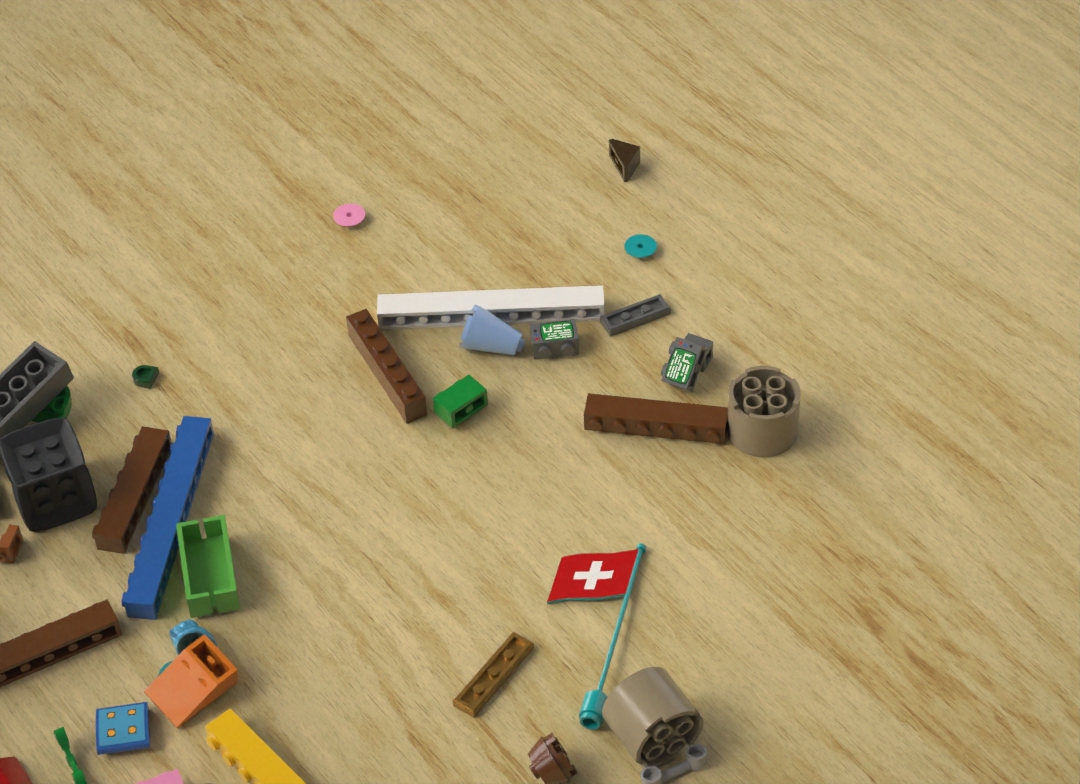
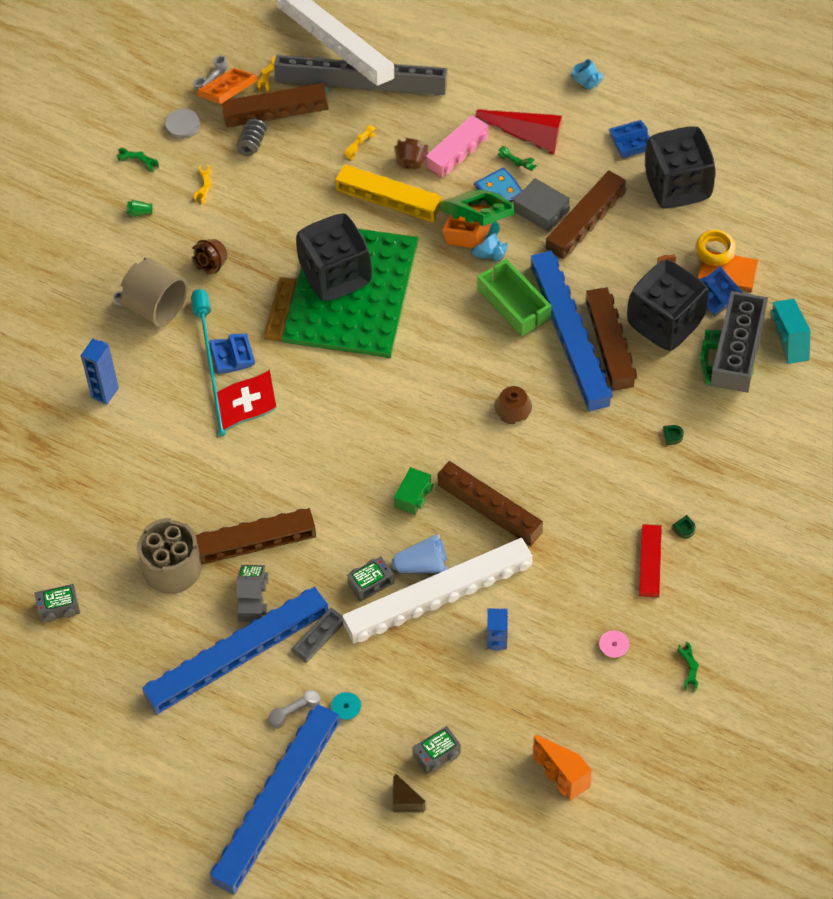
camera: 155 degrees right, 10 degrees up
none -> brick [34,584,80,622]
none -> blue brick [80,338,119,404]
none -> blue brick [142,587,328,715]
none -> blue slope [209,333,255,374]
none -> blue brick [210,704,340,895]
none -> light grey bar [269,690,321,728]
none -> green plate [282,222,419,358]
none -> black piece [296,213,372,301]
none -> brick [412,726,461,775]
none -> green slope [439,190,514,226]
none -> blue brick [487,608,508,651]
none -> reddish brown cone [494,386,532,424]
none -> dark grey brick [514,178,570,231]
none -> orange slope [532,735,592,801]
none -> red tile [639,524,662,597]
none -> dark green tile [671,515,696,539]
none -> green piece [678,642,699,692]

